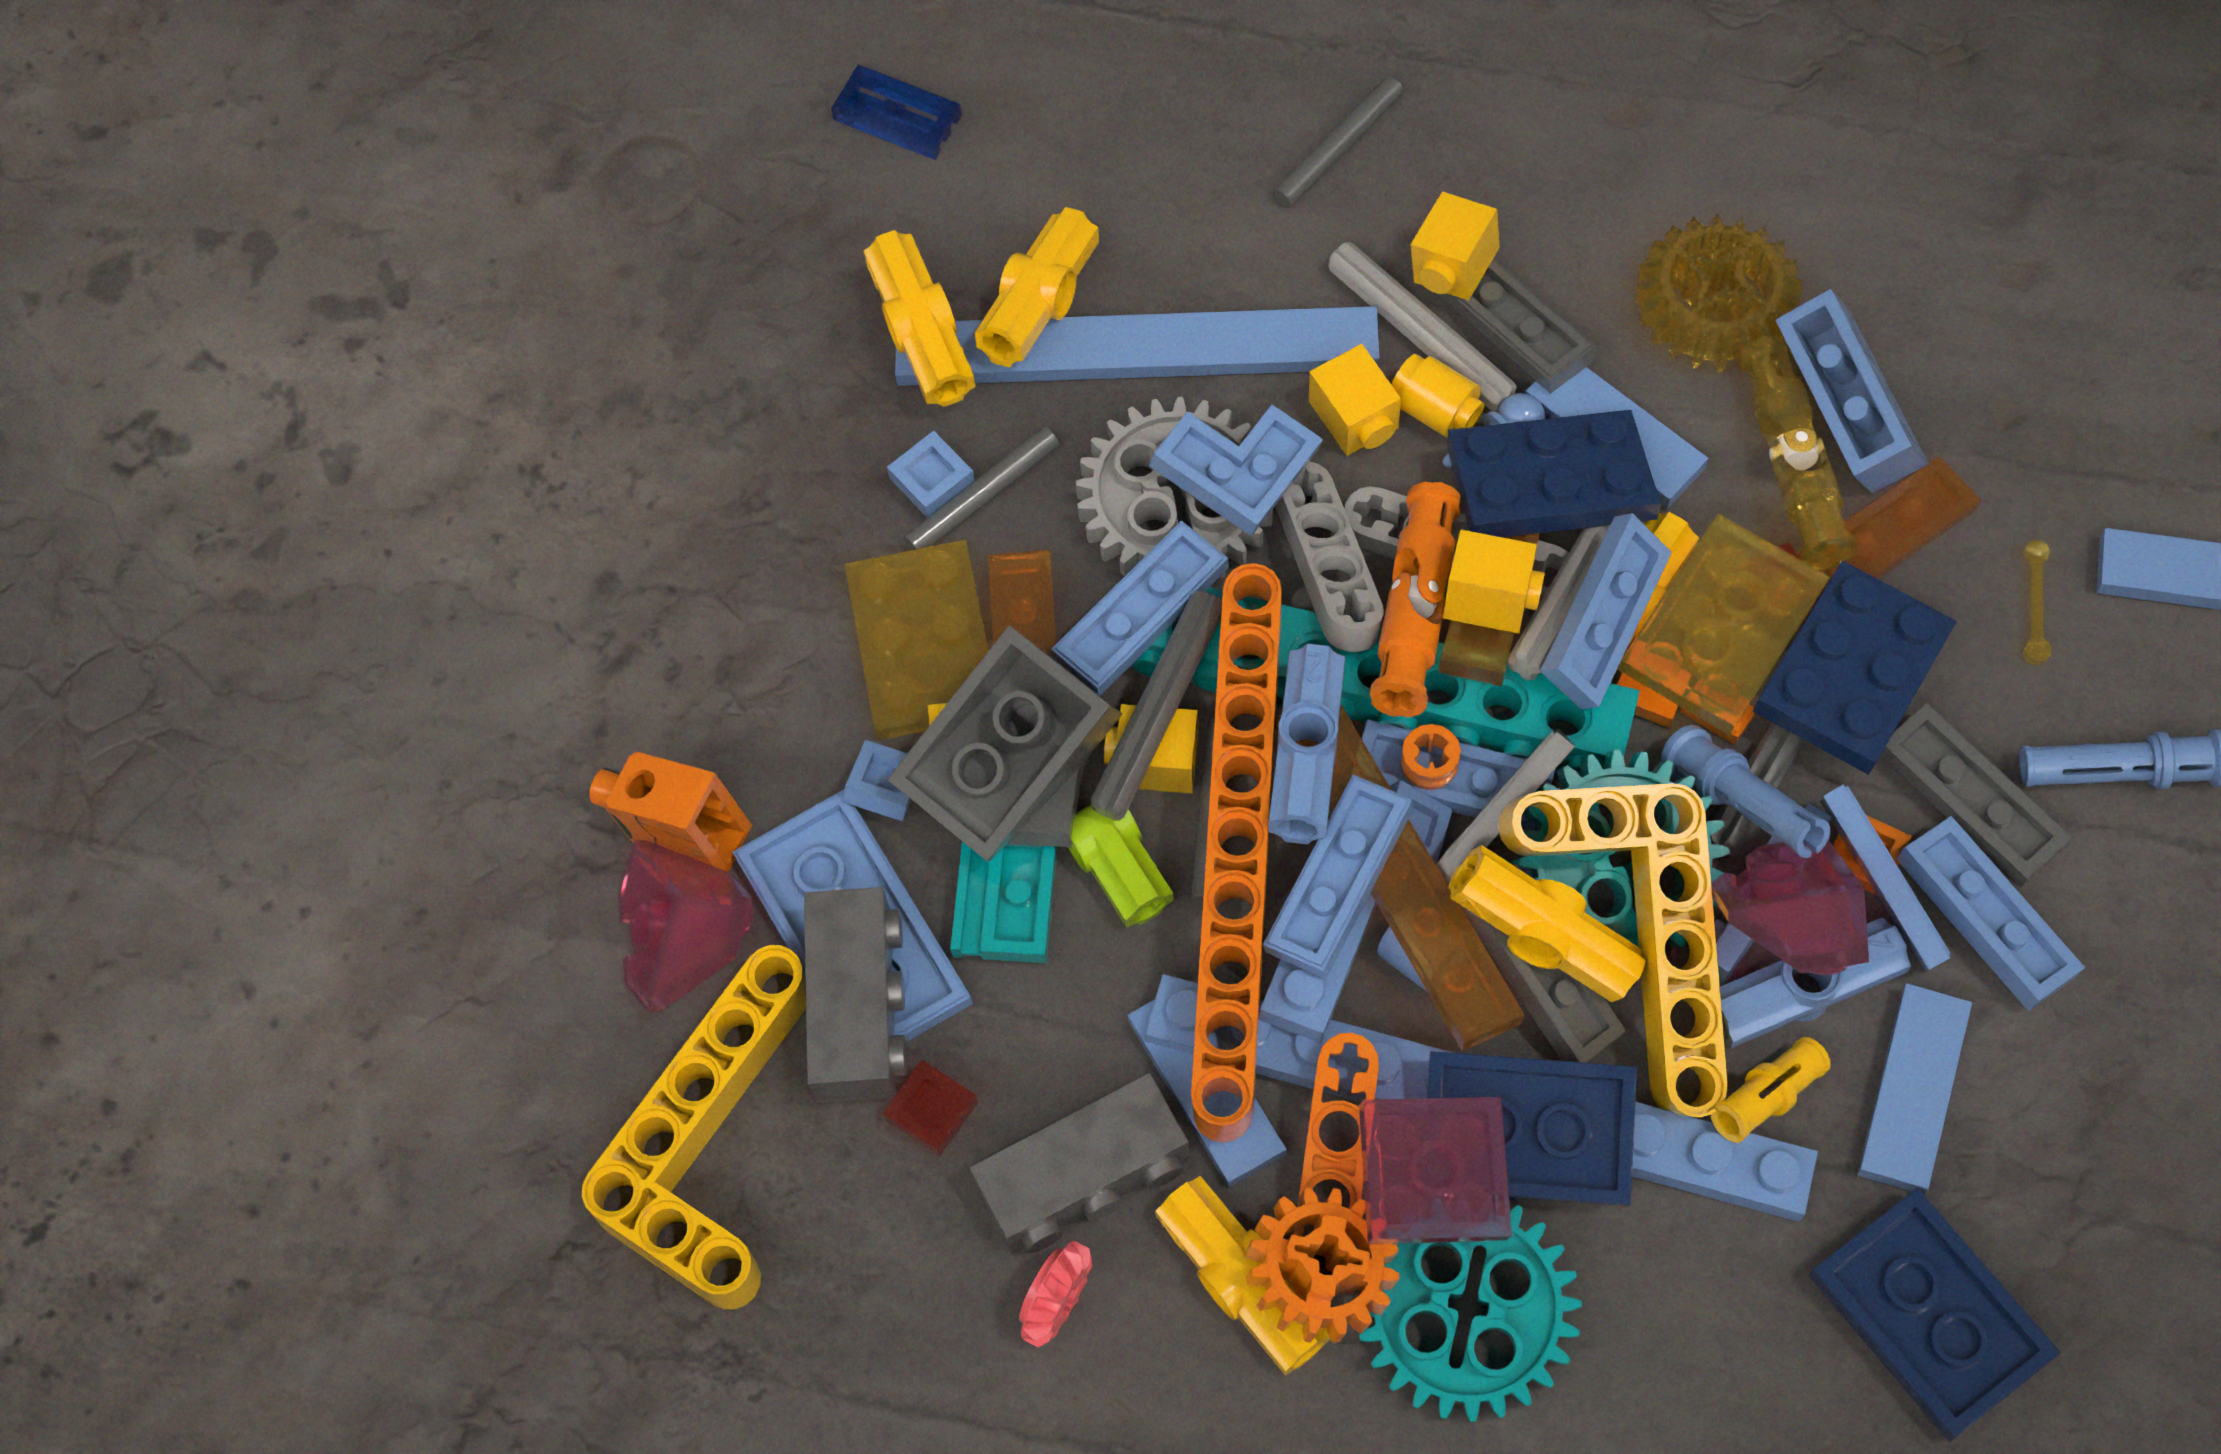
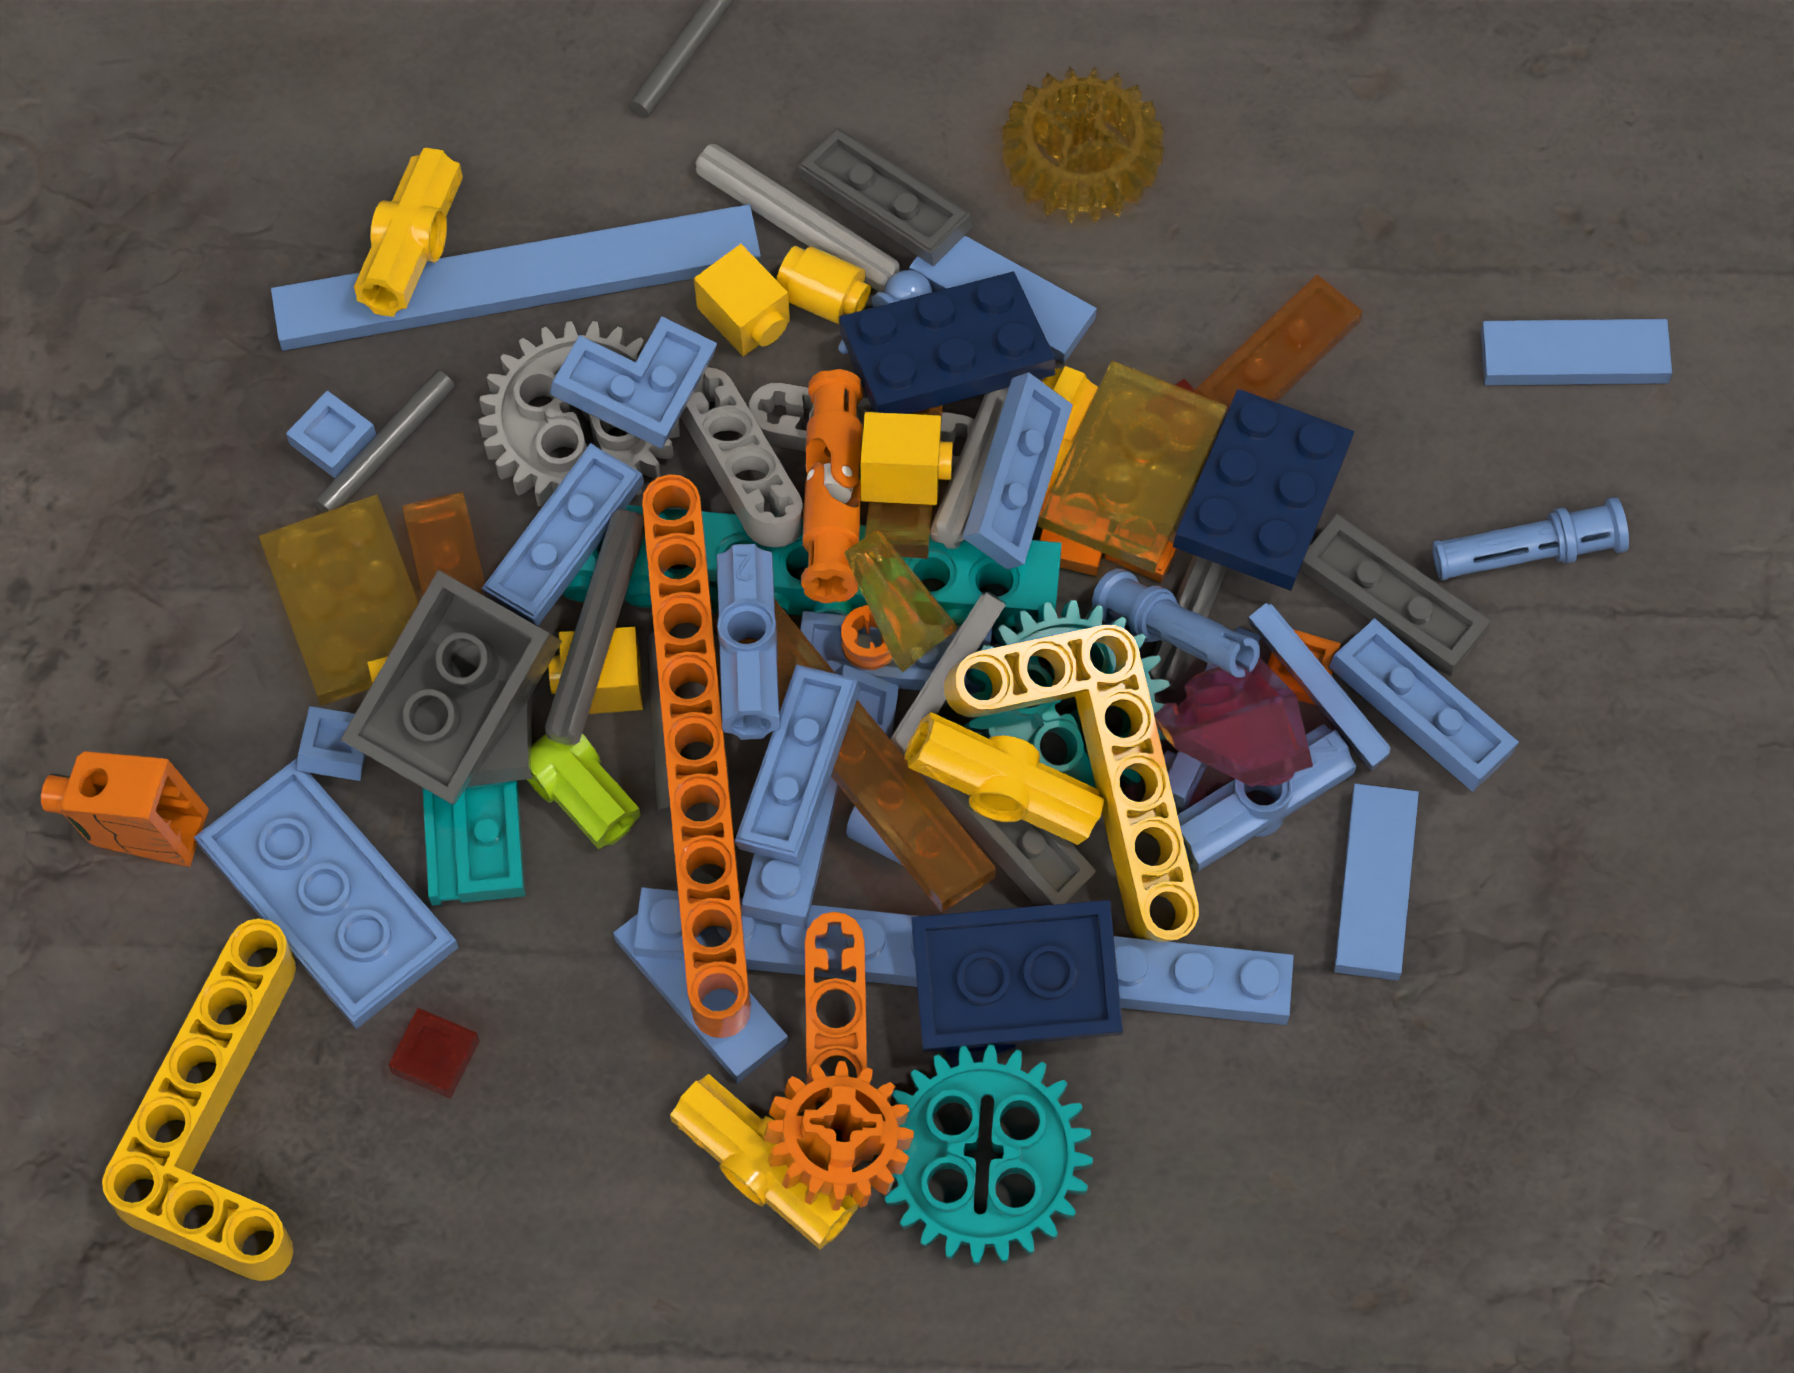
camera: 15 degrees left, 0 degrees up
clear pink slope [618,839,753,1013] -> none
flat silver brick [804,887,907,1103] -> none
clear blue tile [831,64,962,160] -> none
yellow piece [863,230,976,407] -> none
flat silver brick [969,1073,1190,1254] -> none
coral gear [1019,1240,1092,1348] -> none
clear pink plate [1359,1097,1512,1244] -> none
yellow brick [1410,191,1500,301] -> none
yellow pin [1711,1037,1830,1143] -> none
clear yellow piece [1738,336,1858,570] -> none
medium blue brick [1776,289,1929,494] -> none
dark blue plate [1809,1188,2061,1443] -> none
clear yellow hinge [2023,540,2052,665] -> none
none -> clear yellow slope [844,530,958,673]

